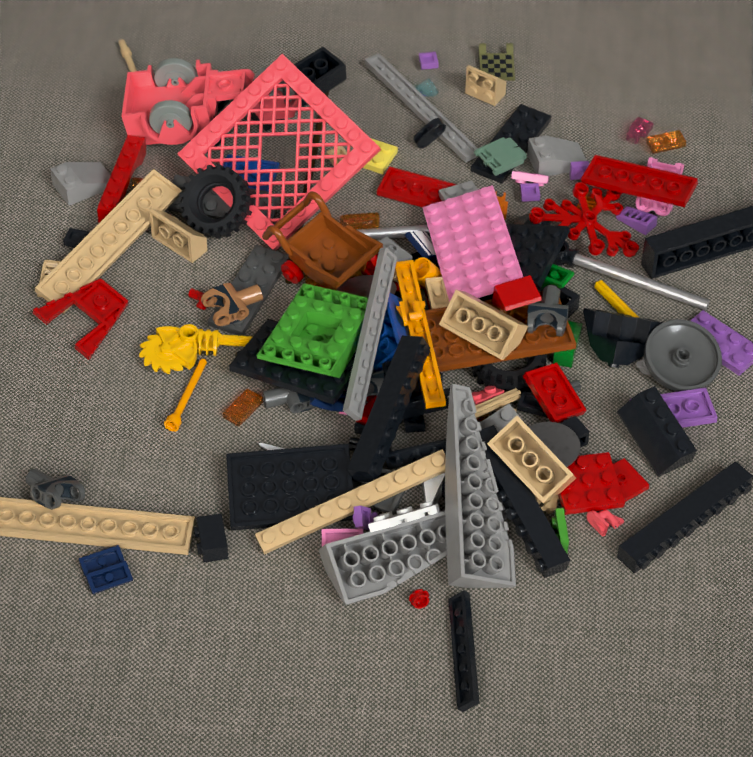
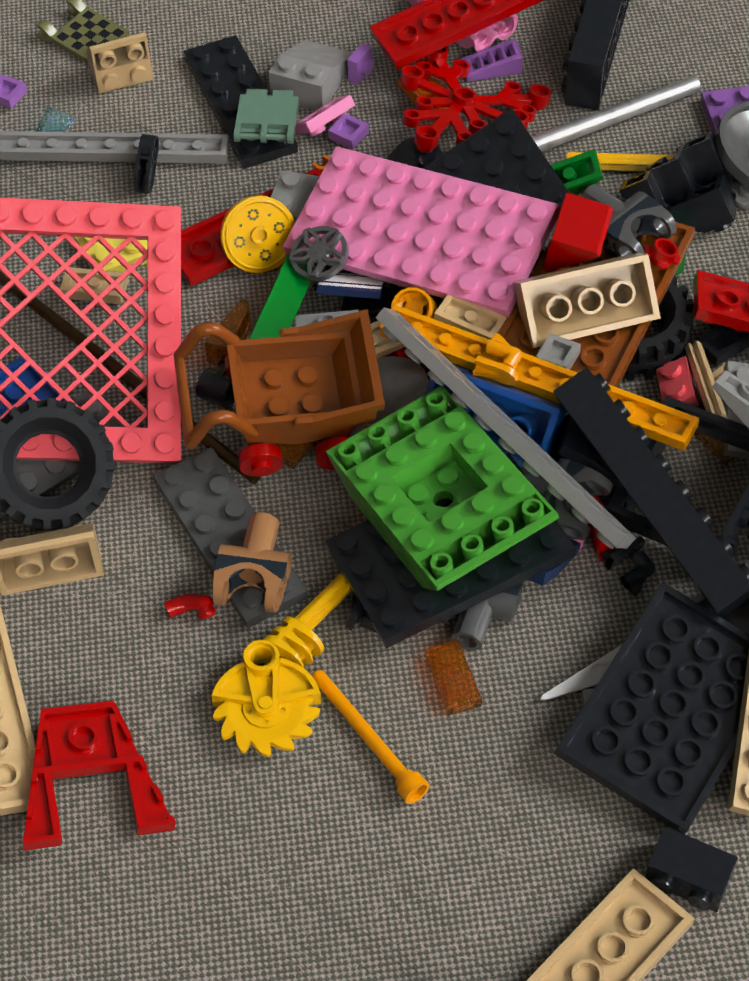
camera: 50 degrees left, 5 degrees up
none -> yellow shield [220,195,295,273]
none -> green slope [249,255,315,339]
none -> flat silver wheel [289,226,349,281]
none -> light grey plate [536,333,581,370]
none -> red plate [644,238,680,270]

